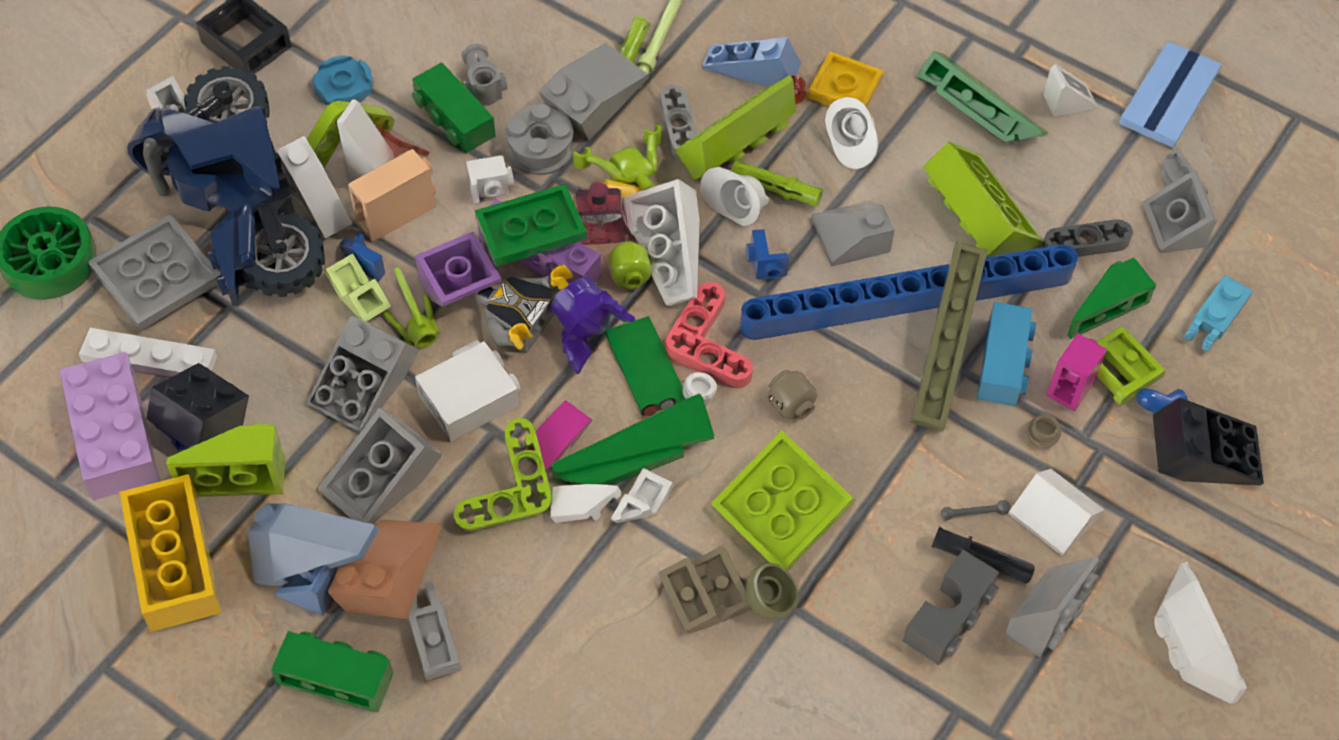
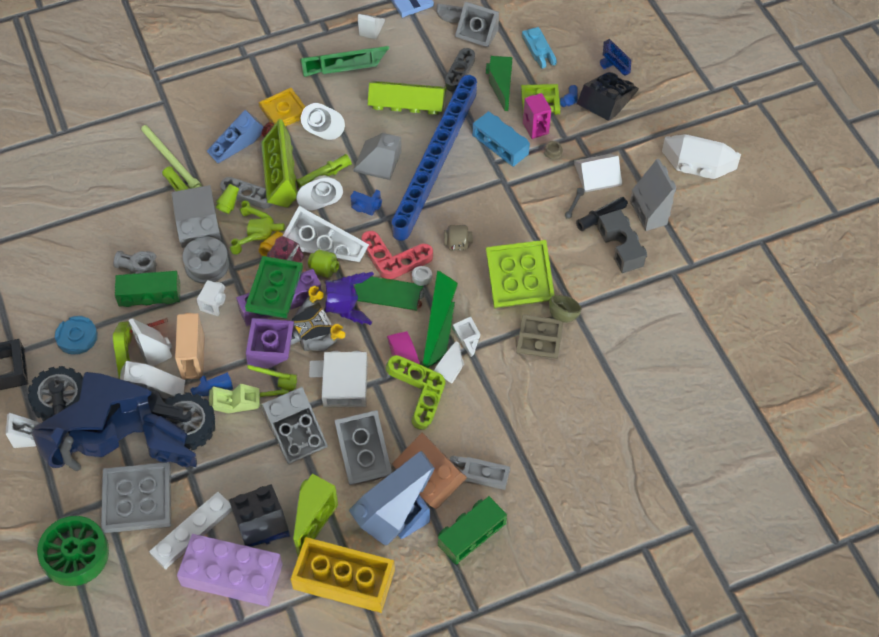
camera: 55 degrees left, 0 degrees up
olive plate [910,241,988,432] -> none
none -> lime cone [215,184,239,214]
none -> clear blue tile [600,39,632,76]

